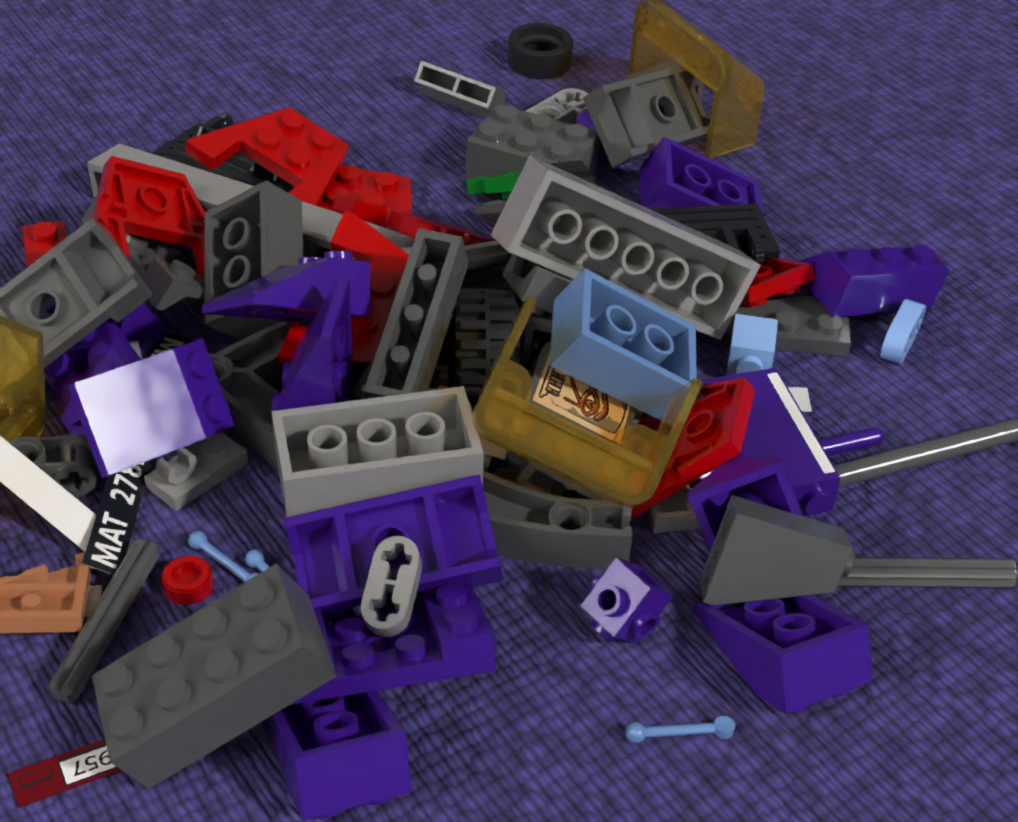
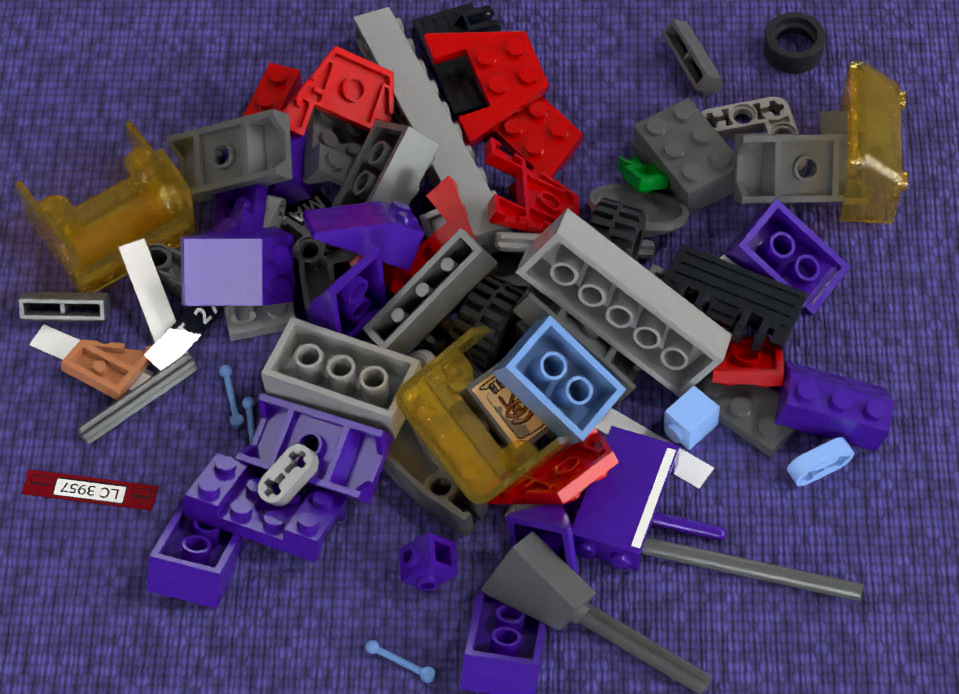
camera: 40 degrees right, 15 degrees up
dark grey brick [92,563,337,789] -> none
red tile [161,556,214,605] -> none

